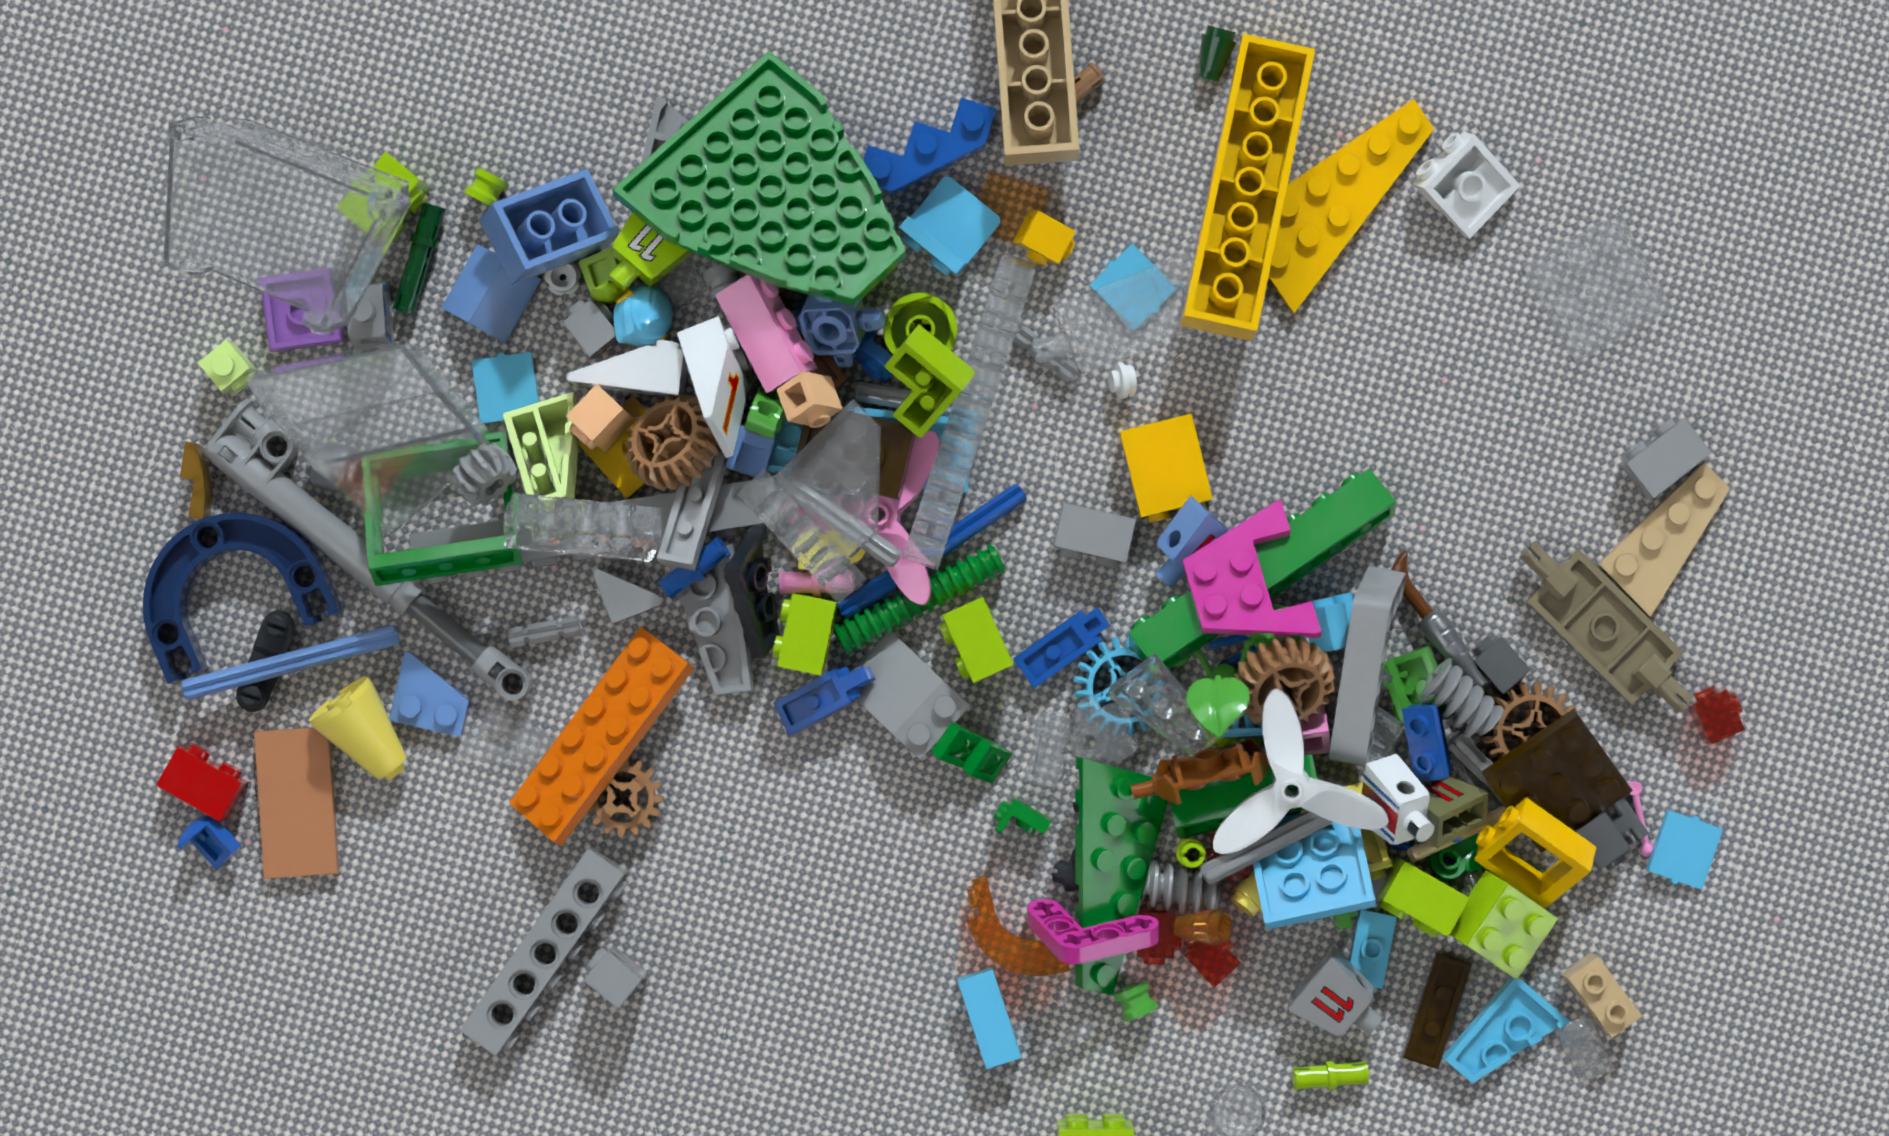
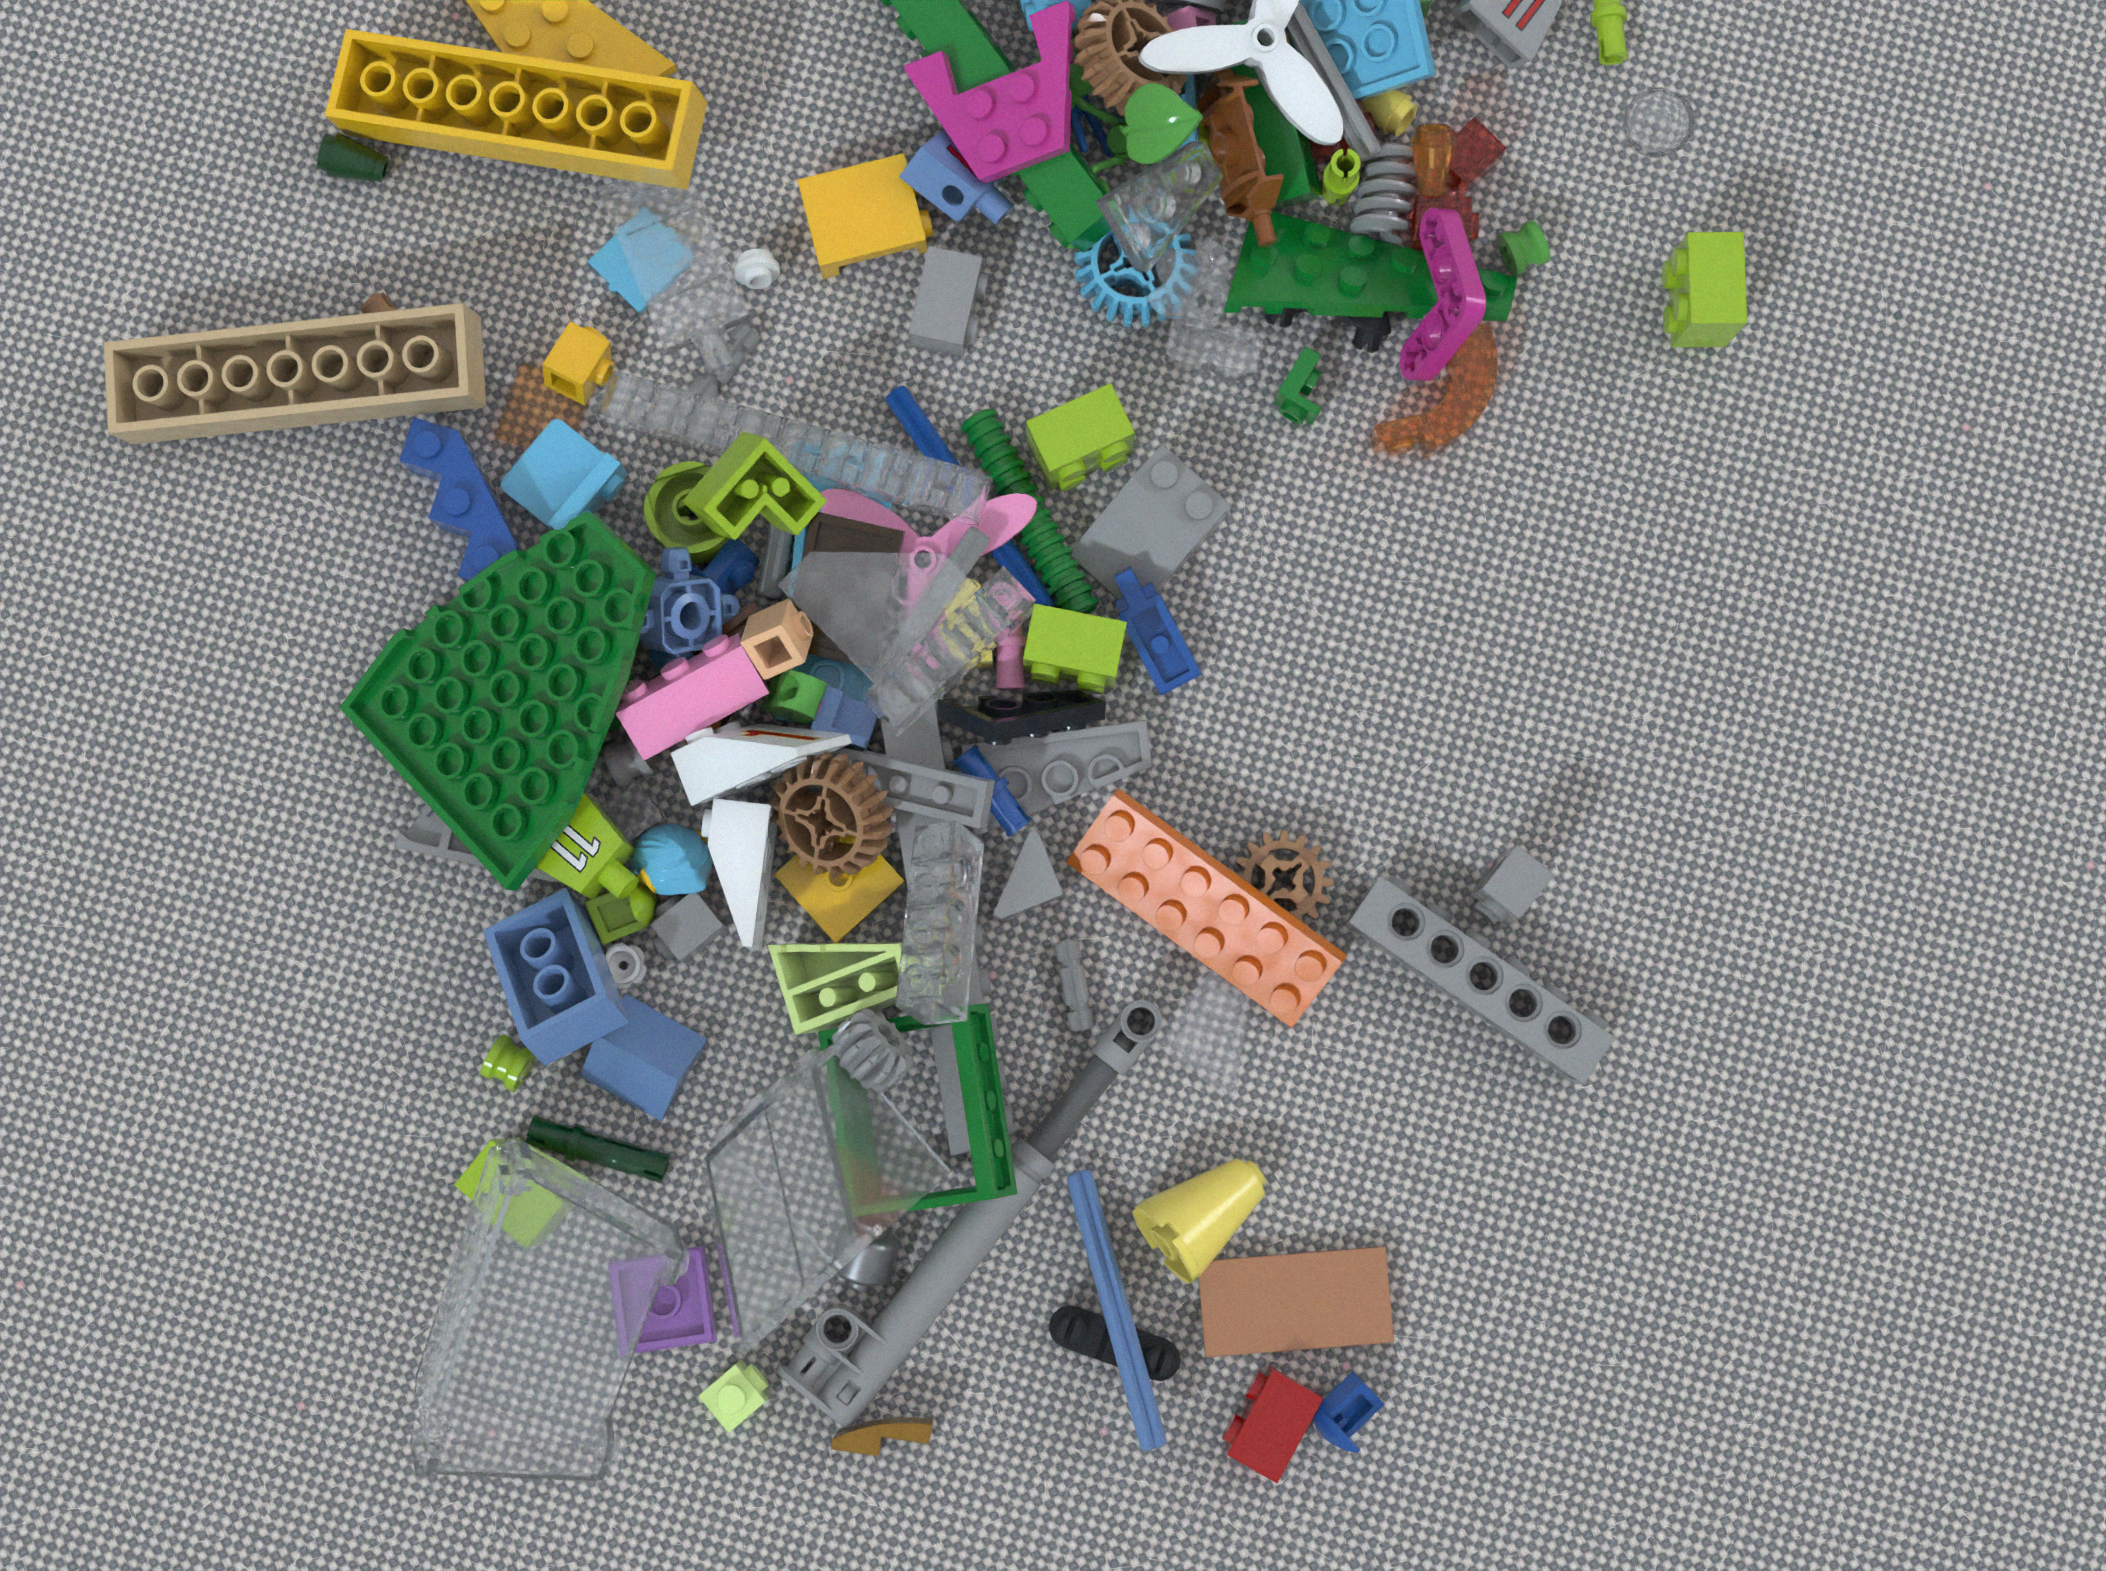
camera: 90 degrees left, 5 degrees down
dark blue piece [143,513,344,684] -> none
light grey torso [345,280,395,353] -> none
medium blue wing [389,651,470,737] -> none
medium azure piece [471,351,539,424] -> none
light nougat brick [566,384,636,453] -> none
green slope [931,722,1012,784] -> none
medium azure piece [957,966,1022,1069] -> none
blue hinge [1012,607,1110,688] -> none

